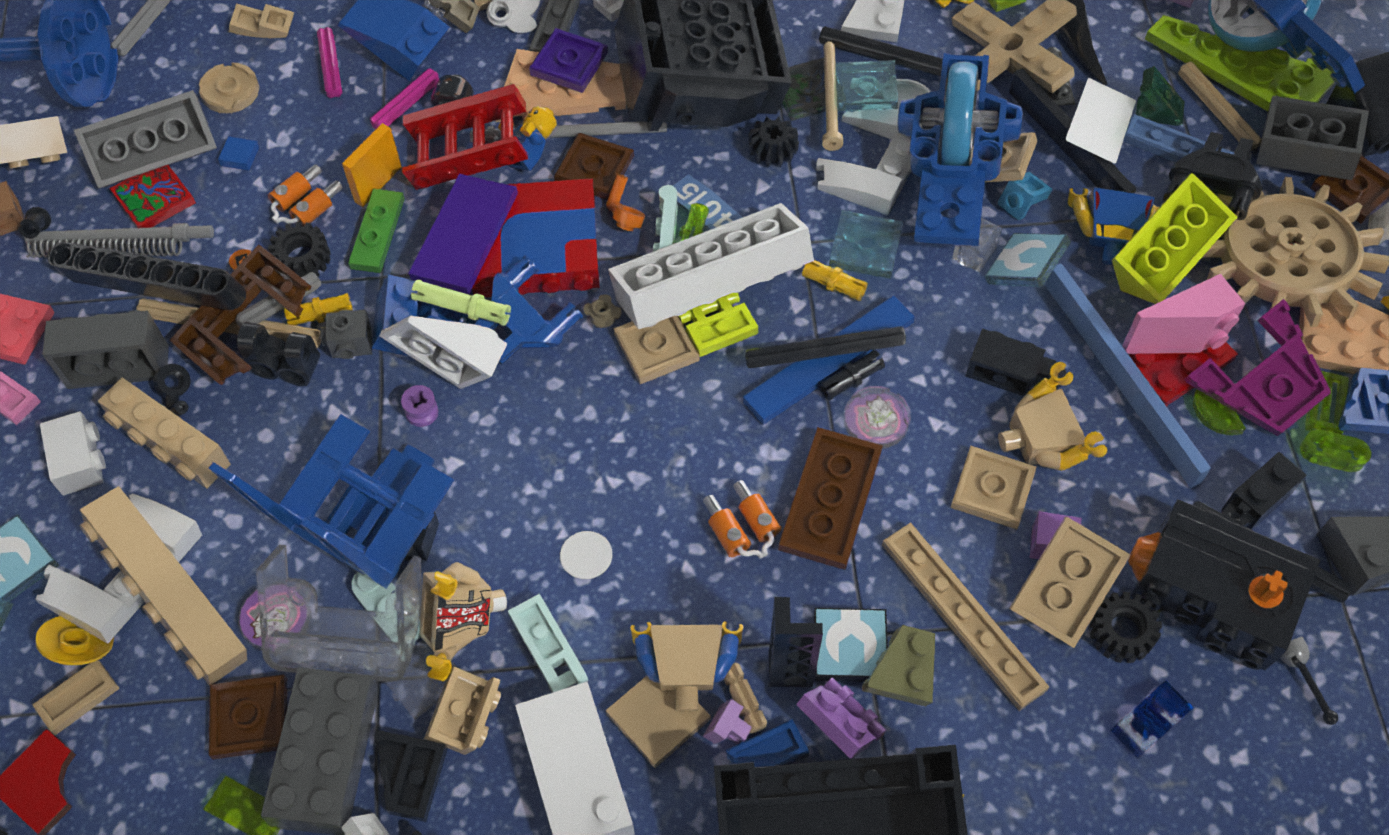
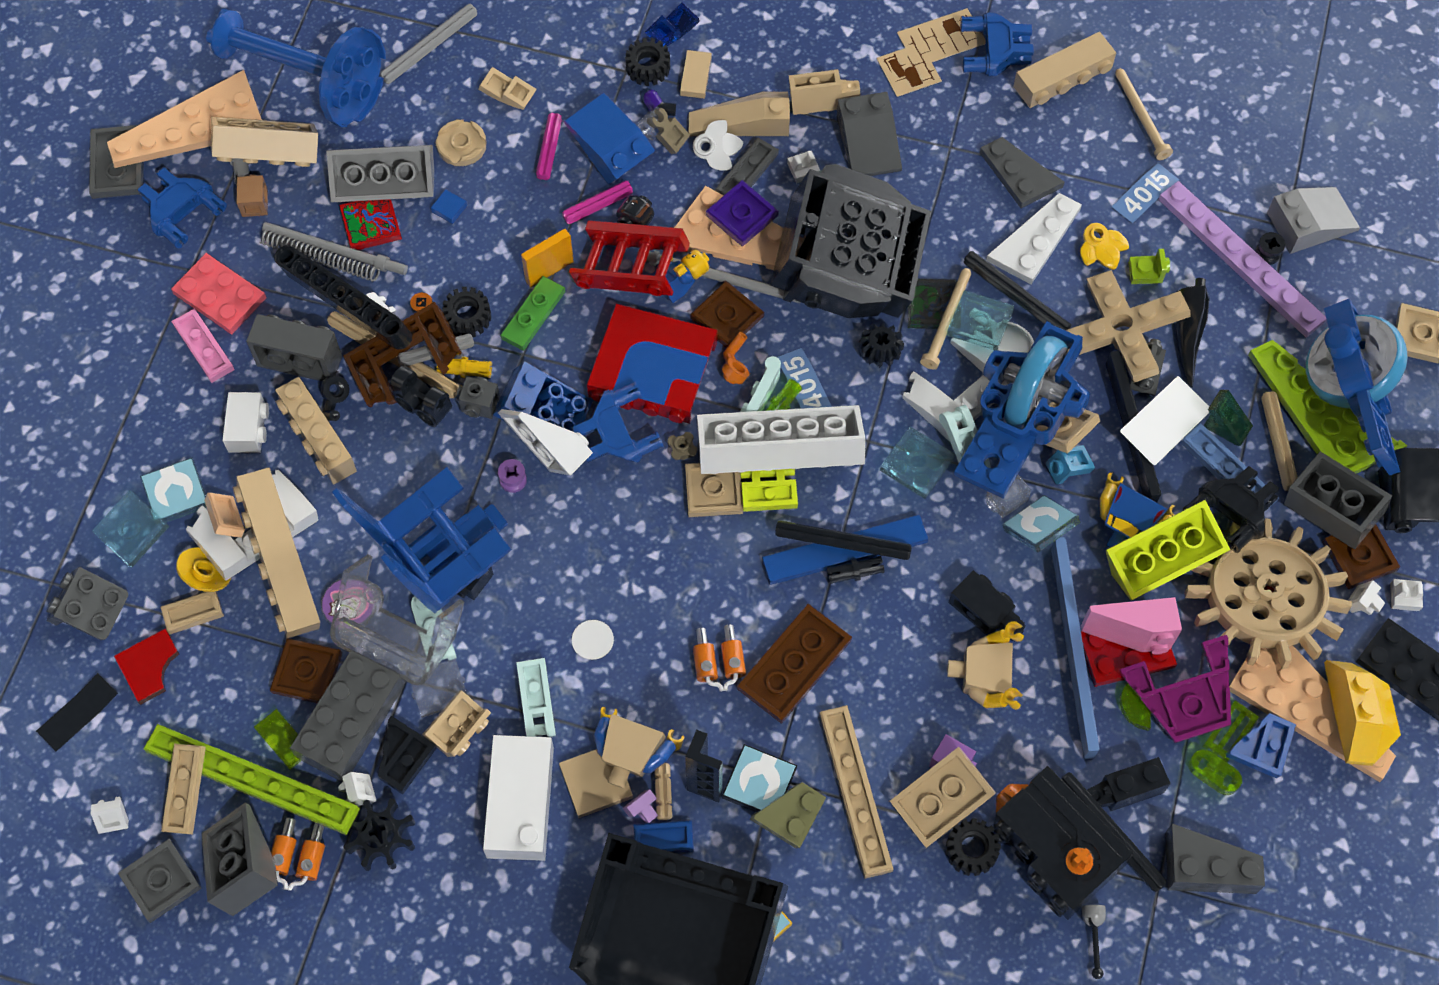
camera: 20 degrees right, 5 degrees up
black pin [18,207,51,239] -> none
orange piece [268,165,343,227] -> none
dark purple tile [408,174,518,294] -> none
yellowish green pin [411,280,511,326] -> none
torso [419,562,507,681] -> none
medium lavender plate [796,678,887,759] -> none
yellow pin [802,260,868,301] -> none
clear tile [844,386,911,449] -> none
tan tile [950,446,1037,530] -> none
clear blue slope [1110,680,1194,759] -> none
none -> light nougat tile [204,493,245,538]
none -> light aqua plate [939,405,991,468]

